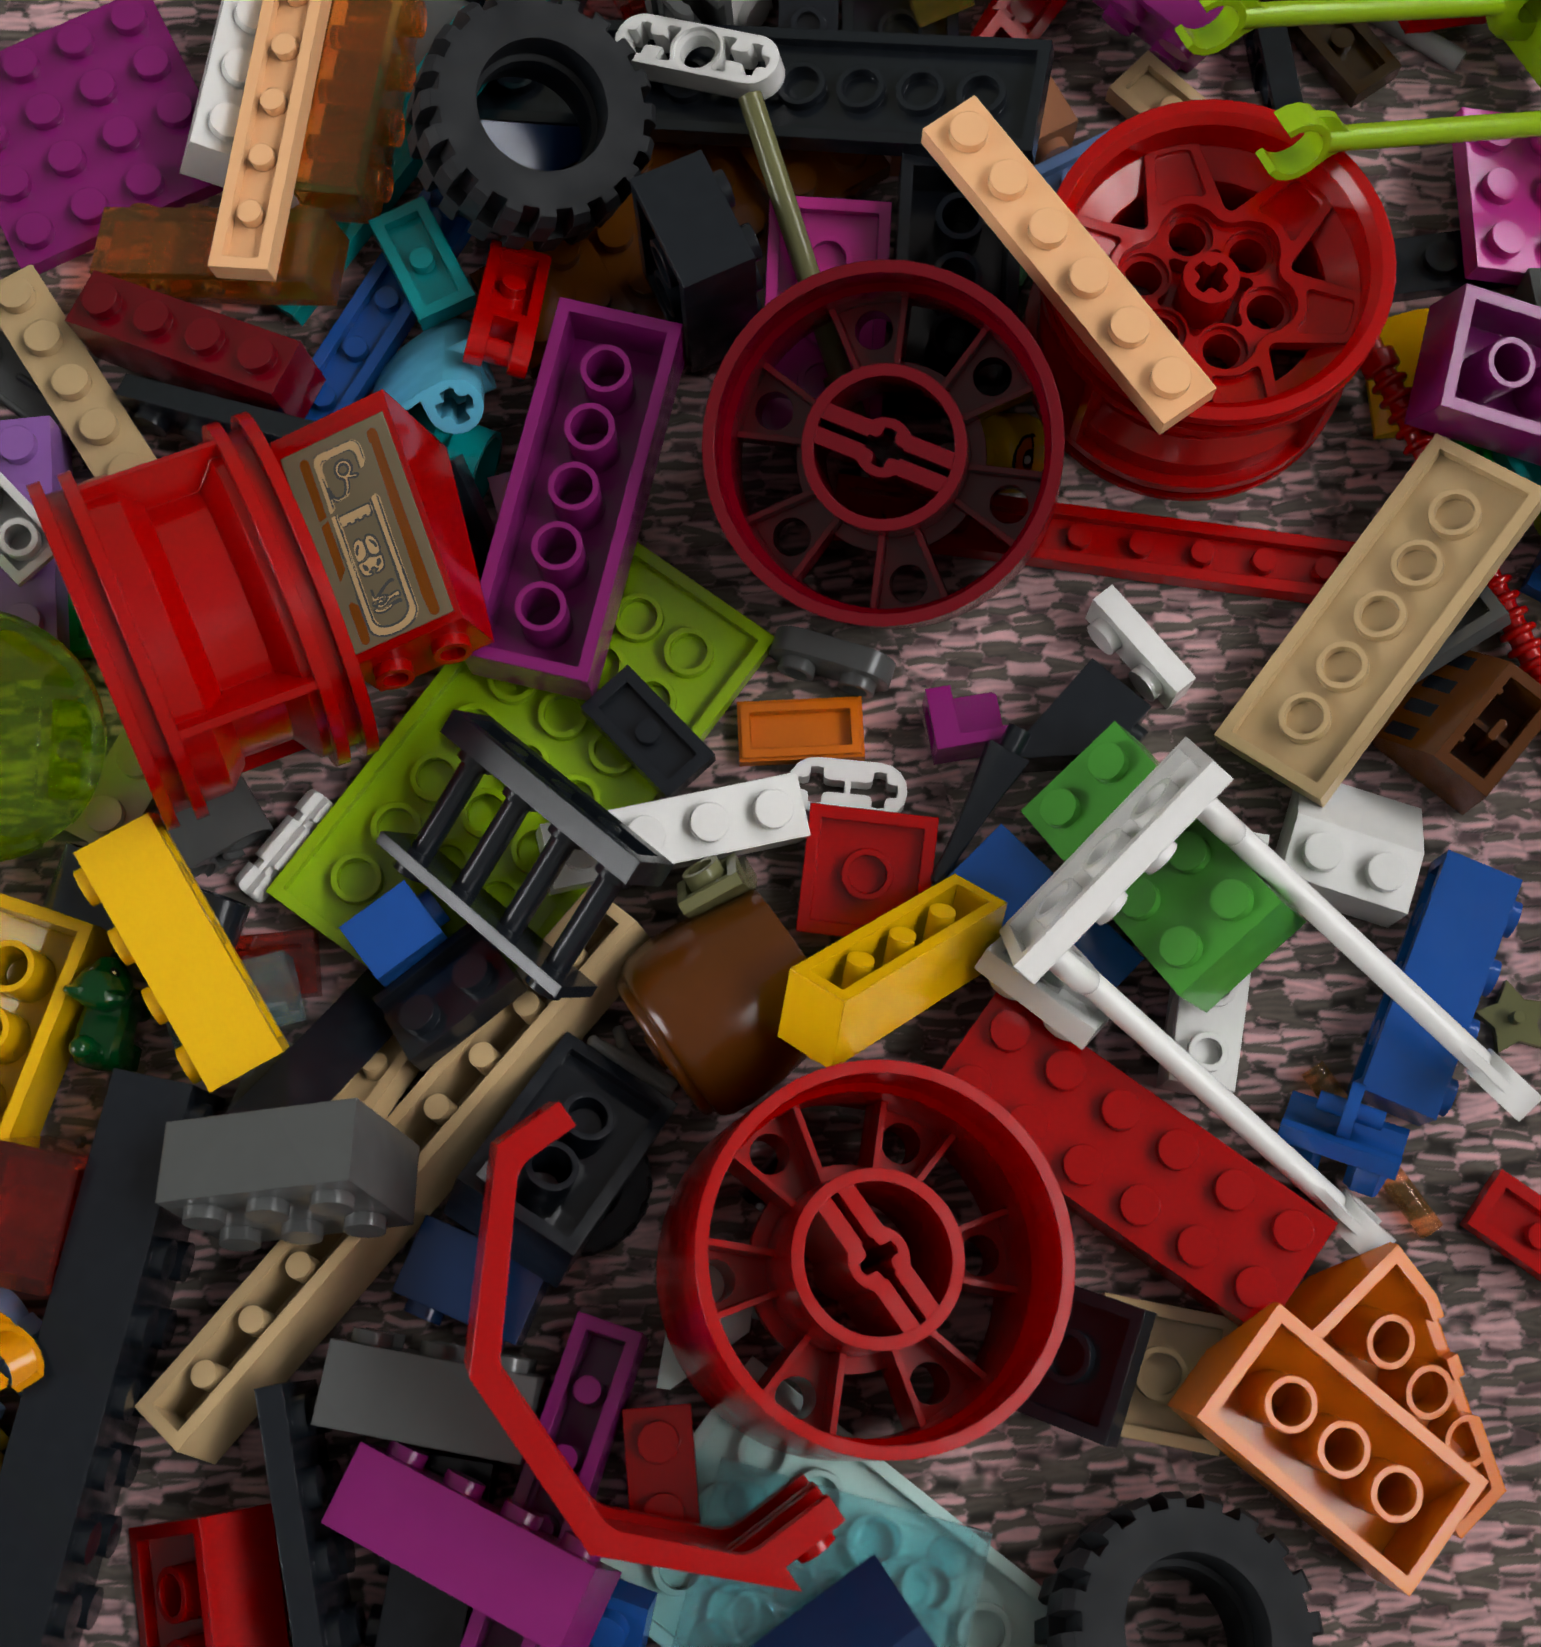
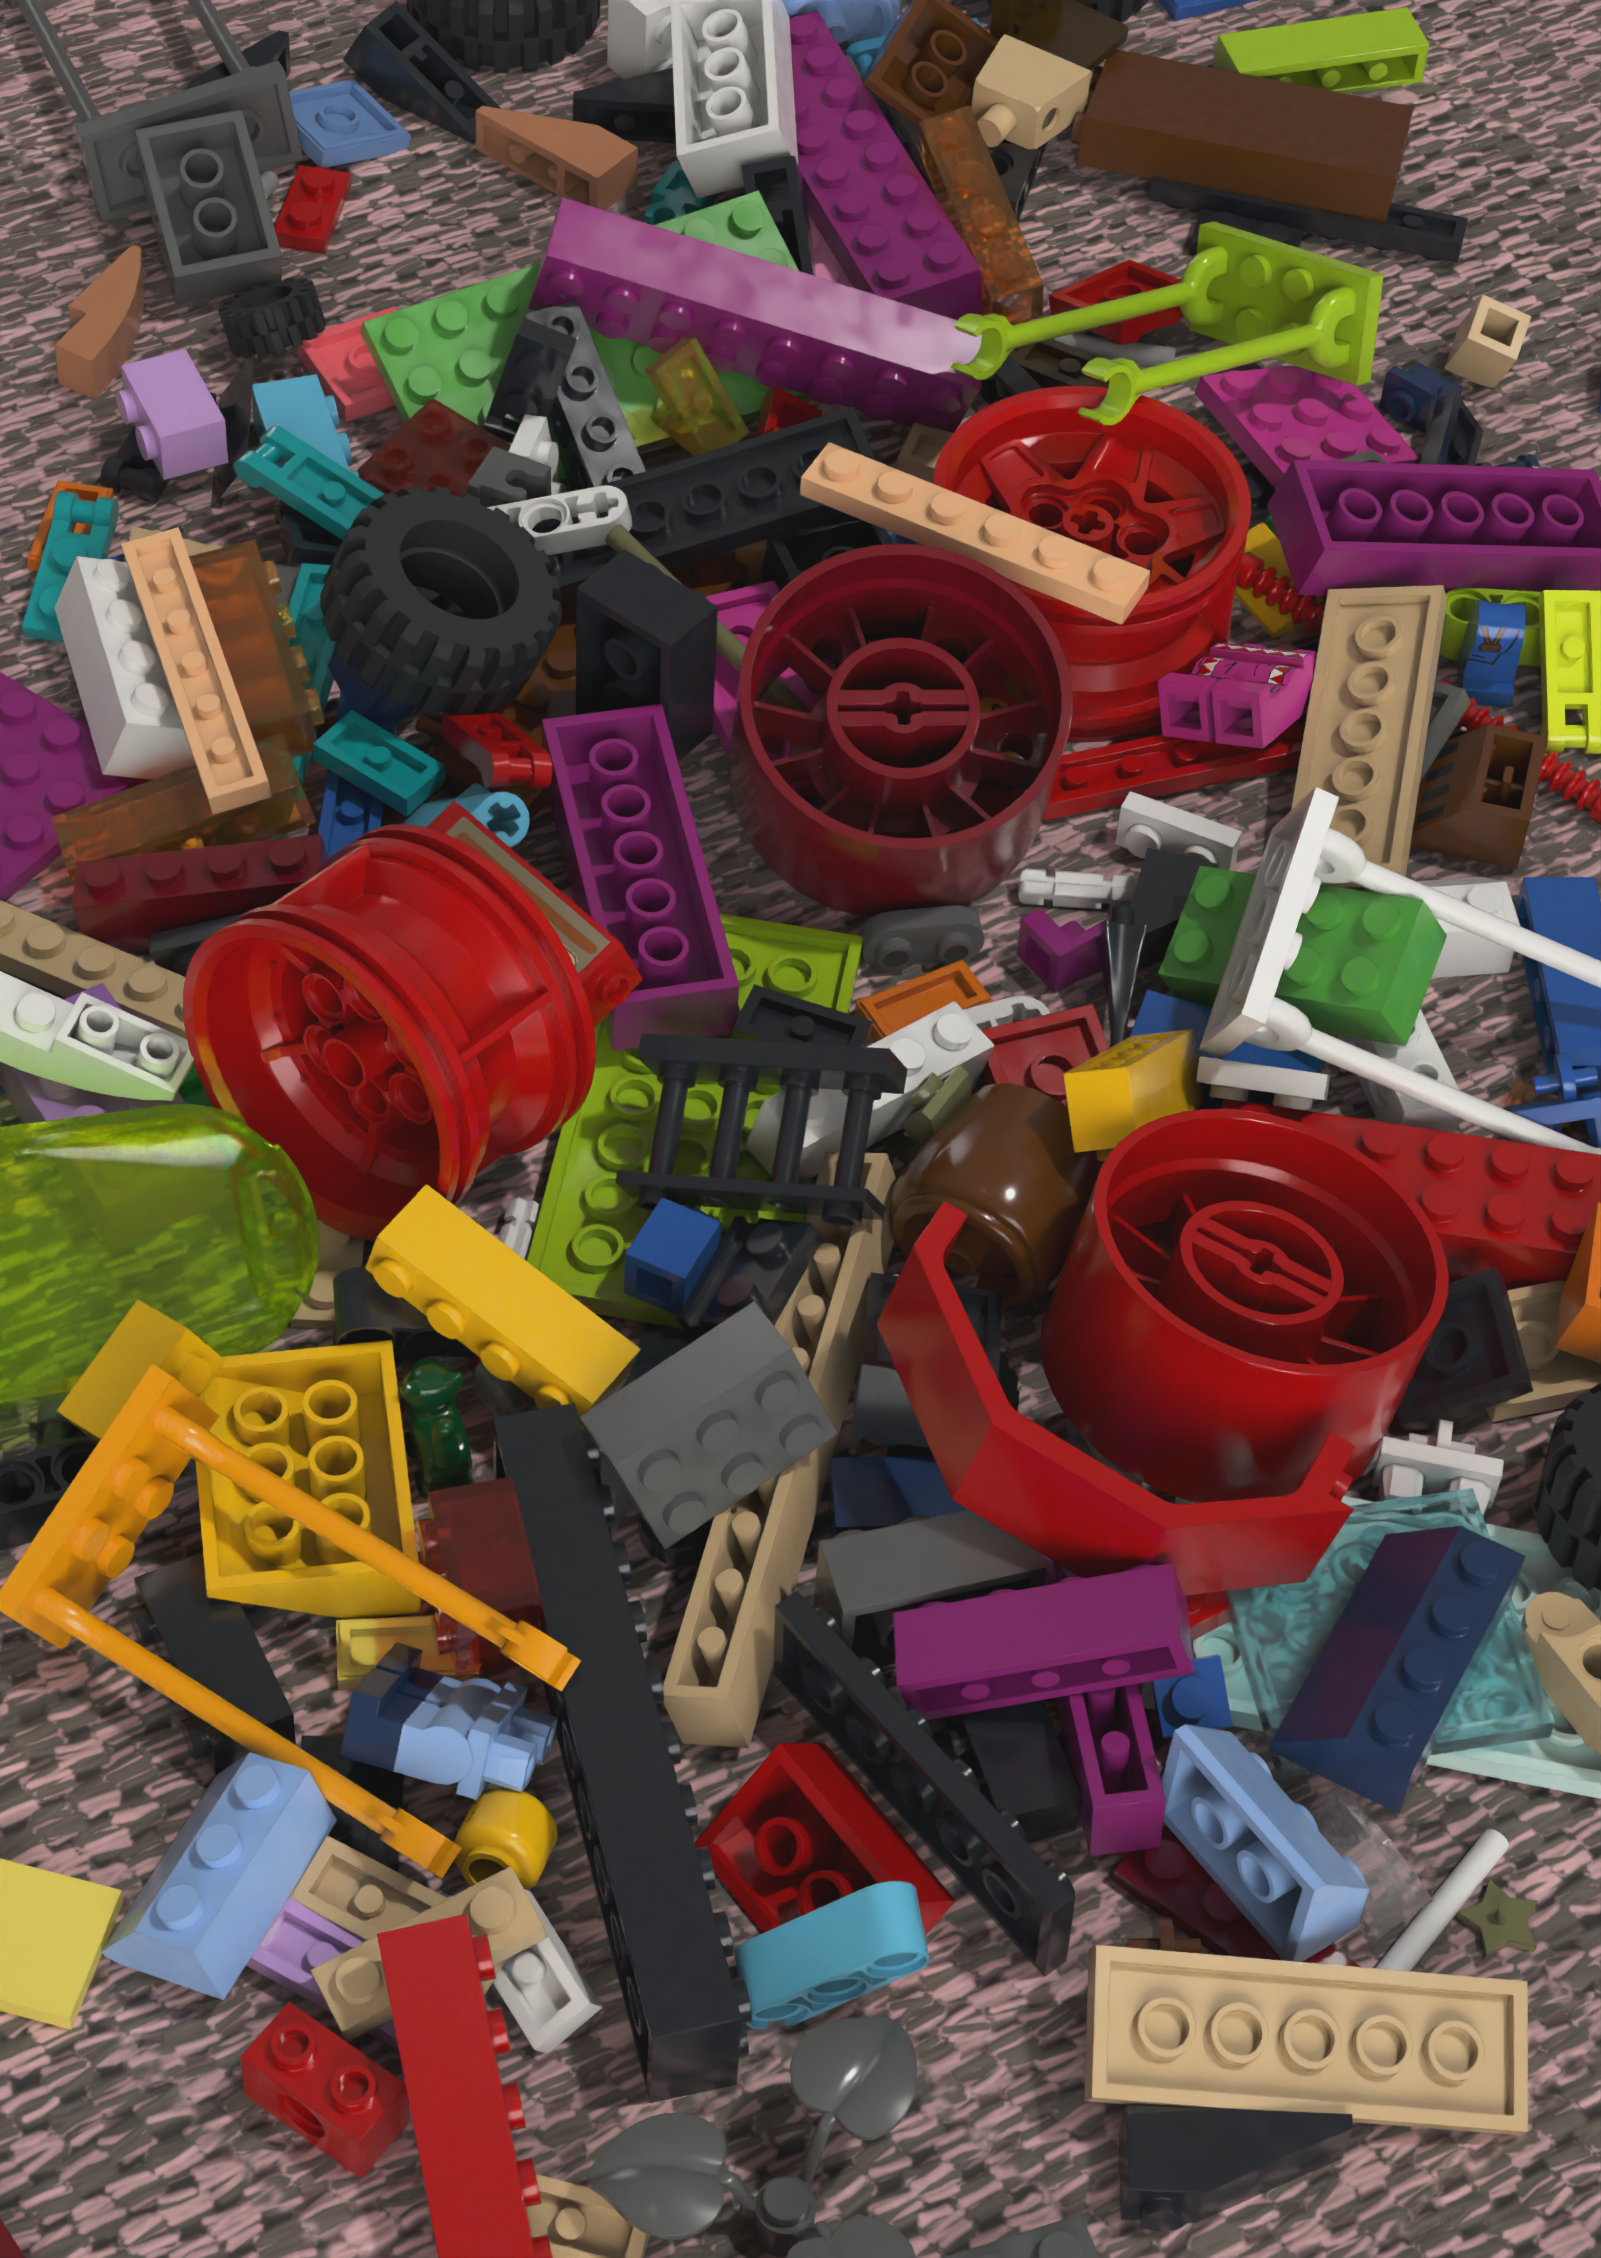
camera: 30 degrees left, 25 degrees down
none -> white axle [1018,868,1137,910]
none -> dark pink hips [1158,642,1317,749]
none -> white hips [1372,1419,1504,1522]

